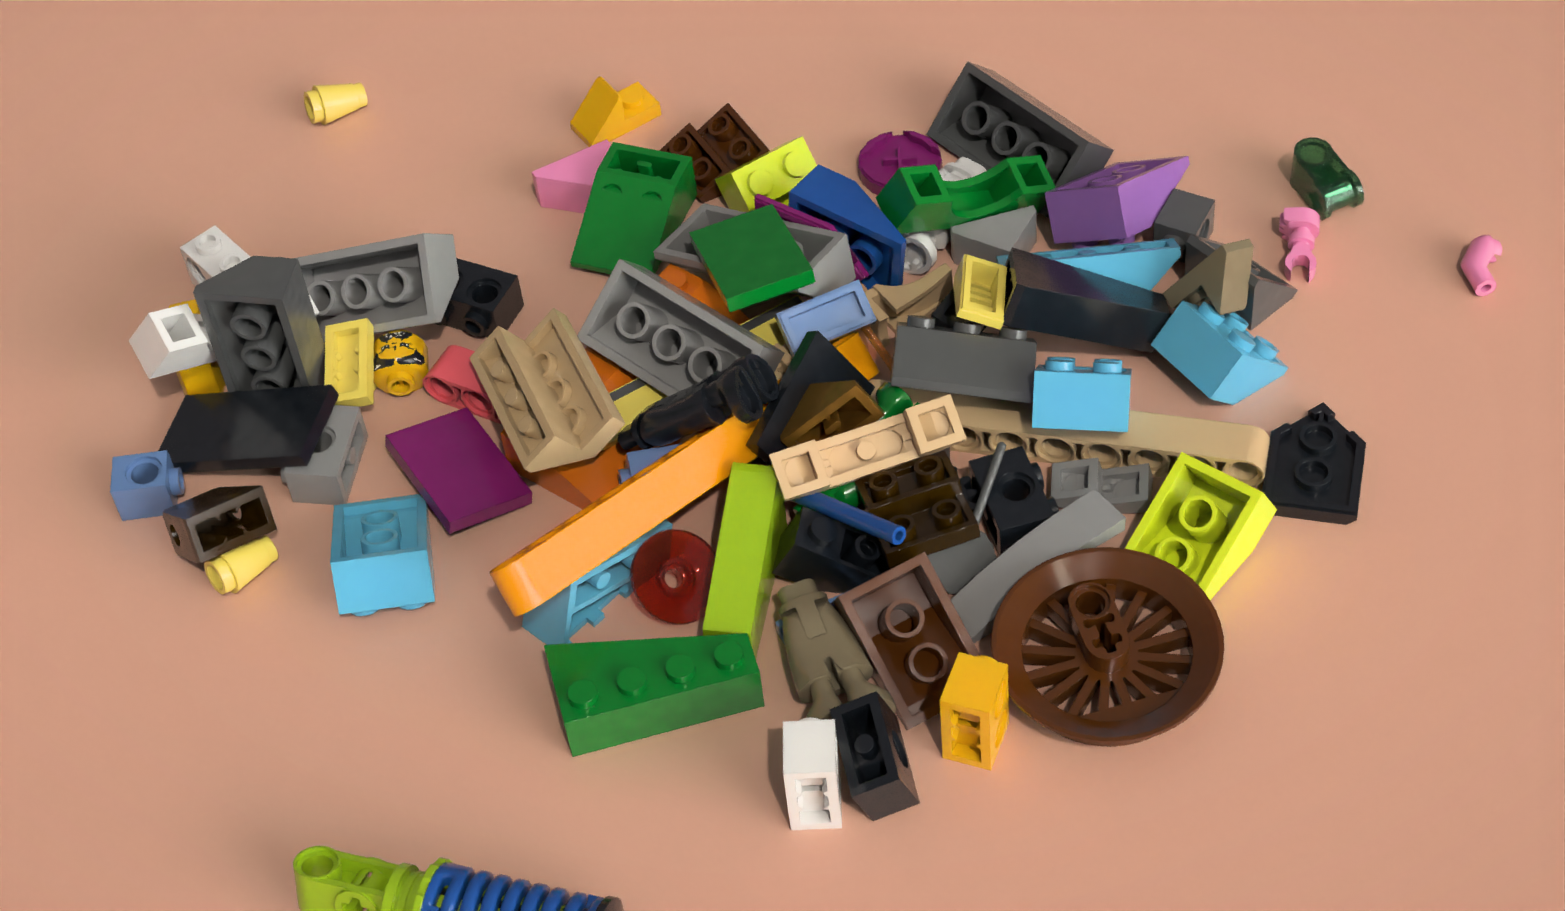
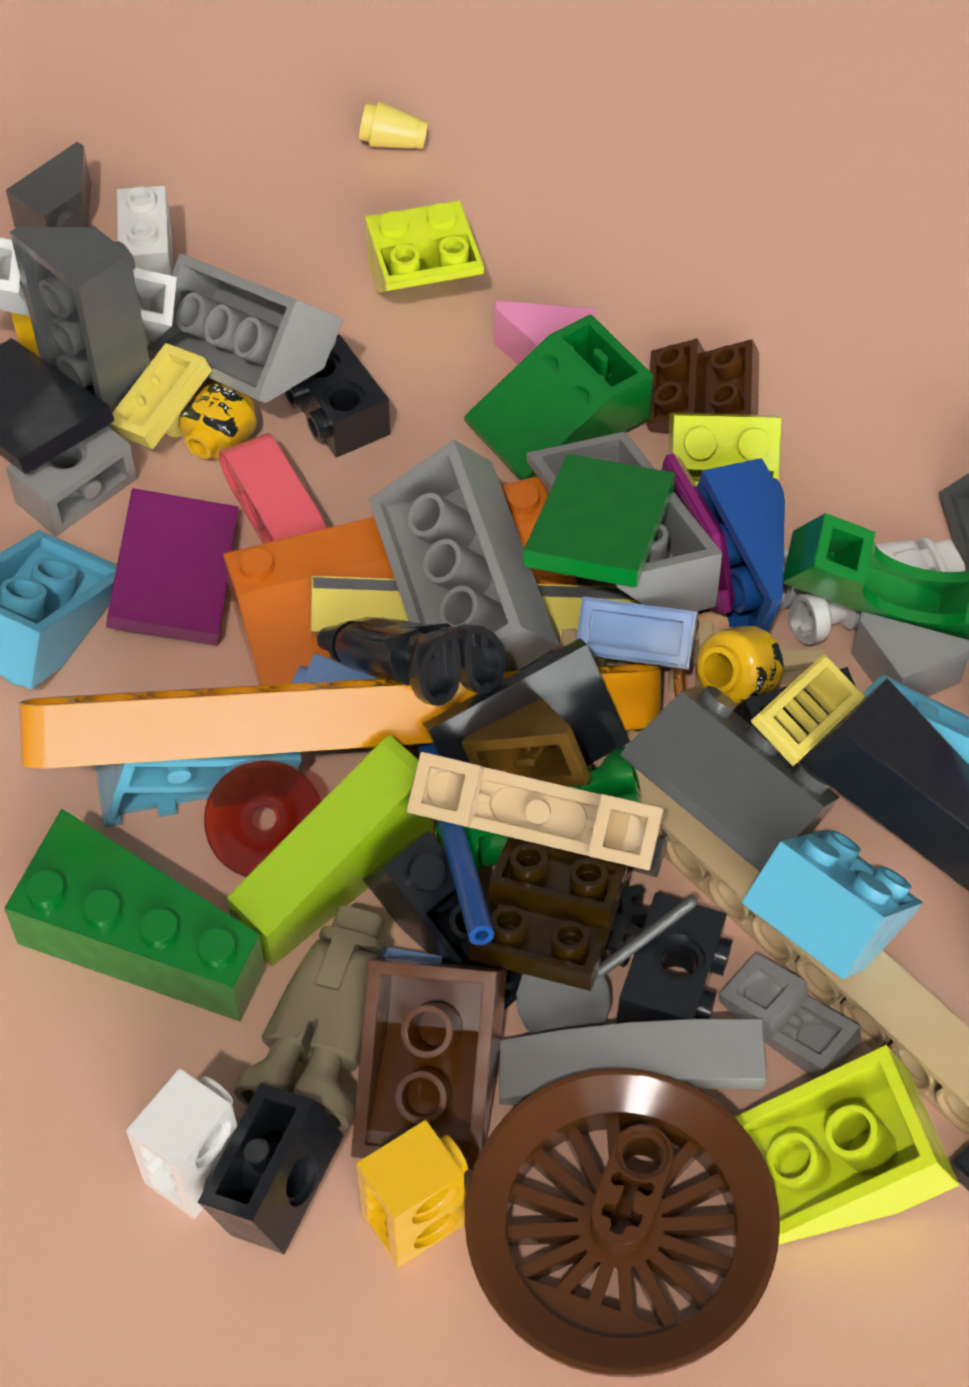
camera: 30 degrees right, 5 degrees up
tan slope [469,308,625,473] -> none
yellow slope [570,76,662,147] -> none
magenta tile [858,131,943,195] -> none
none -> dark grey slope [6,142,91,228]
none -> neon yellow slope [365,200,484,293]
none -> yellow head [696,626,784,705]

